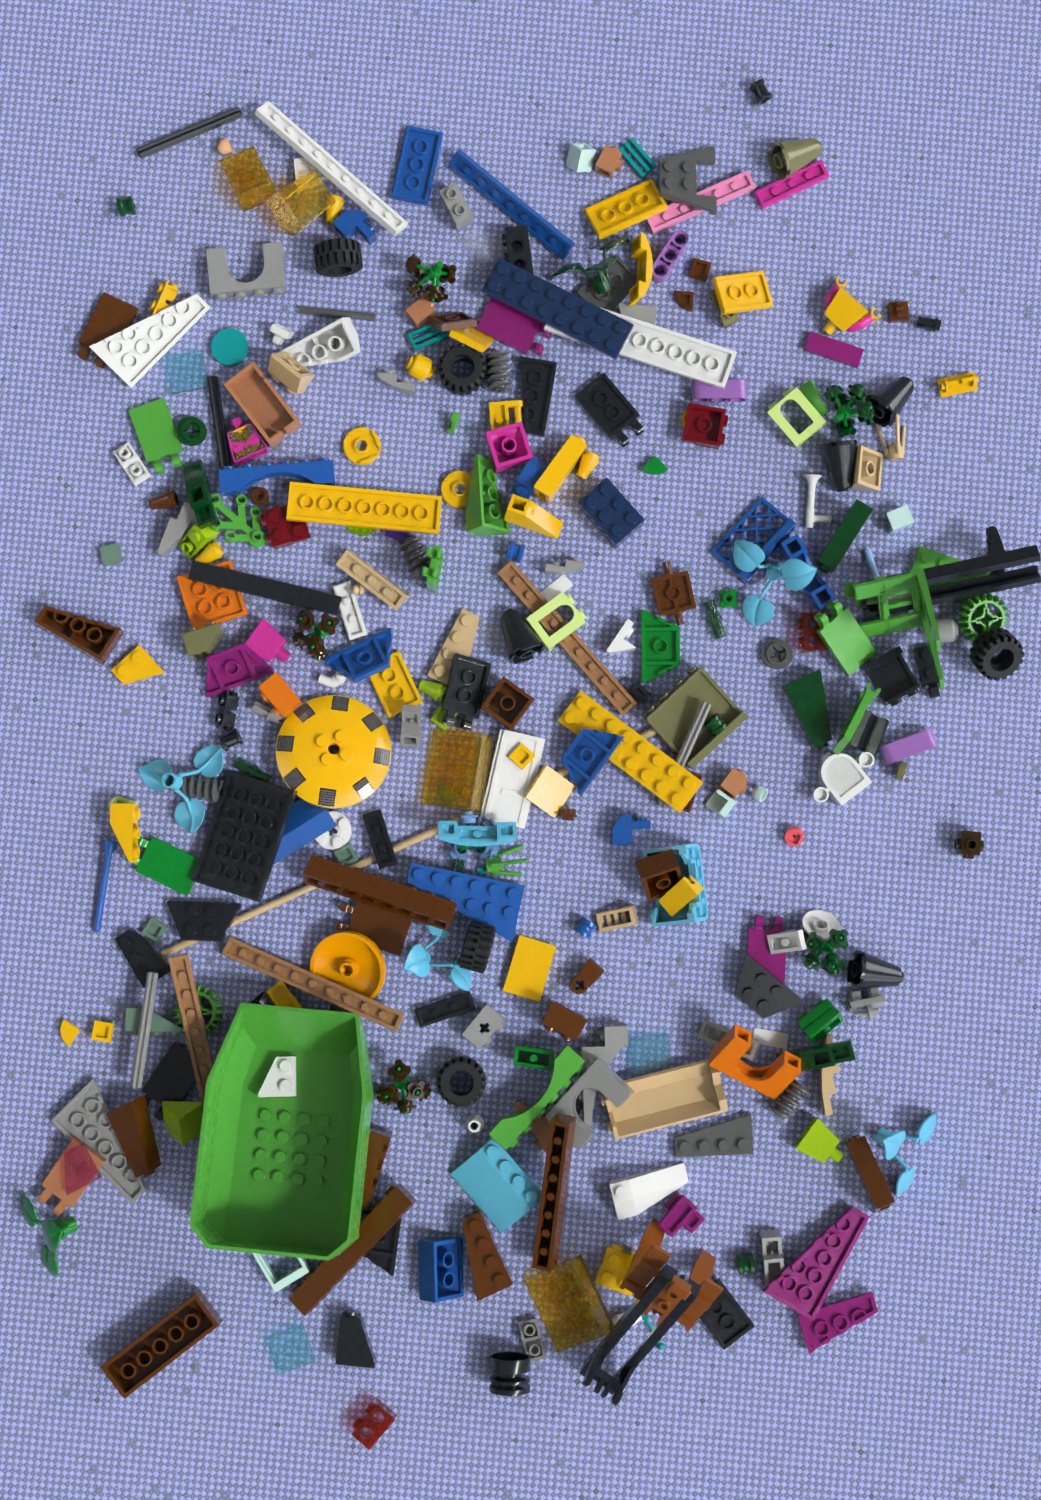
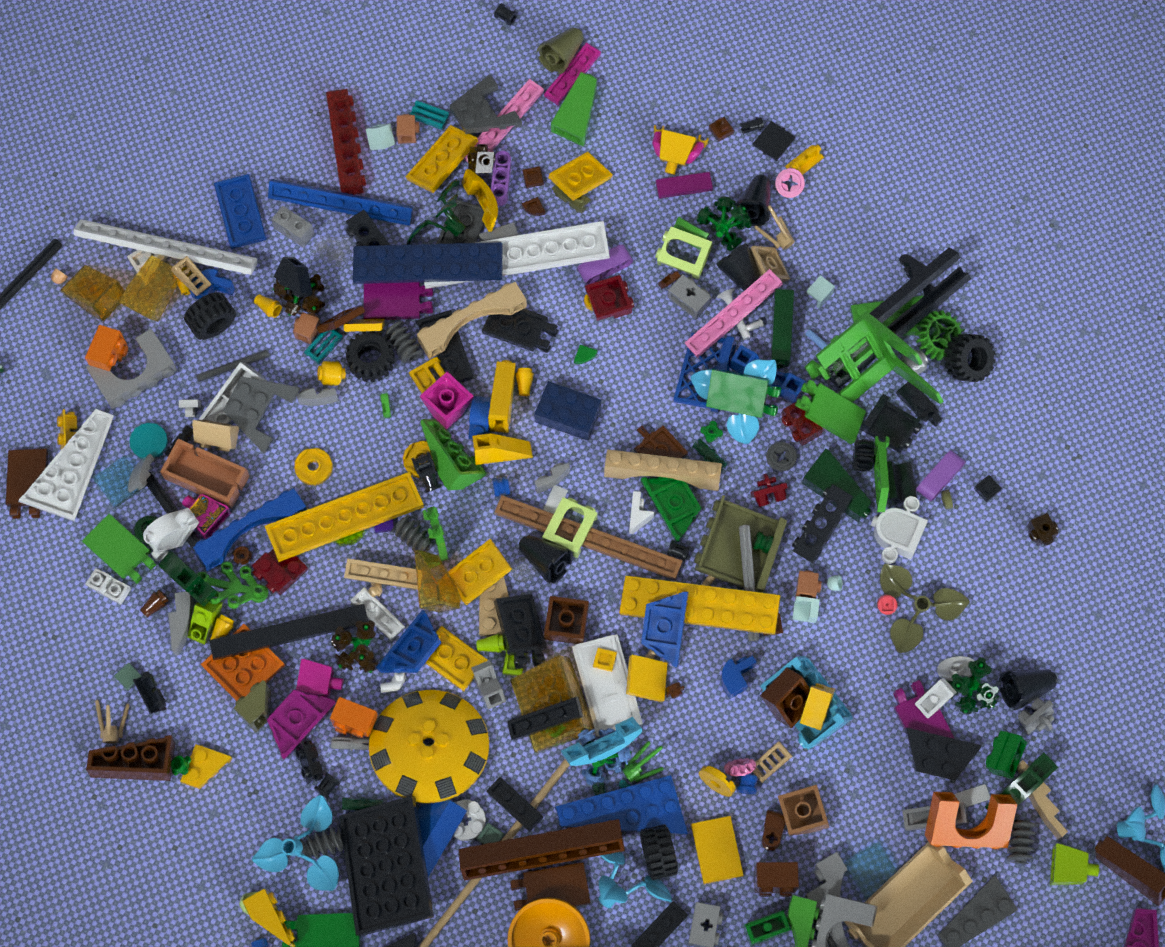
camera: 30 degrees left, 15 degrees down
none -> orange brick [85,325,128,371]
none -> tan plant [95,700,130,744]
none -> light grey slope [128,454,155,493]
none -> black hinge [133,671,166,714]
none -> white piece [143,508,199,561]
none -> black axle [165,425,193,457]
none -> tan slope [171,256,211,296]
none -> green plate [171,756,191,775]
none -> dark grey wing [223,376,301,453]
none -> yellow cone [254,294,282,318]
none -> black slope [274,257,312,298]
none -> clear red brick [326,89,366,195]
none -> black connector [411,451,442,493]
none -> clear yellow slope [414,550,461,613]
none -> tan arch [417,282,527,359]
none -> yellow tile [444,539,512,605]
none -> dark brown brick [467,144,495,173]
none -> black tile [507,697,583,741]
none -> bright green slope [551,72,597,146]
none -> tan arch [604,449,722,491]
none -> reddish brown tile [658,271,681,289]
none -> light grey brick [668,274,711,319]
none -> bright pink plate [685,269,783,358]
none -> yellow tile [699,766,736,797]
none -> tile [706,368,782,418]
none -> bright pink gear [724,758,756,776]
none -> dark red hips [750,473,788,507]
none -> black piece [753,121,795,161]
none -> bright pink gear [775,168,805,198]
none -> medium nougat slope [778,785,830,836]
none -> black brick [792,484,854,564]
none -> black gear [852,439,874,472]
none -> olive plant [880,564,970,653]
none -> black plate [974,475,1002,502]

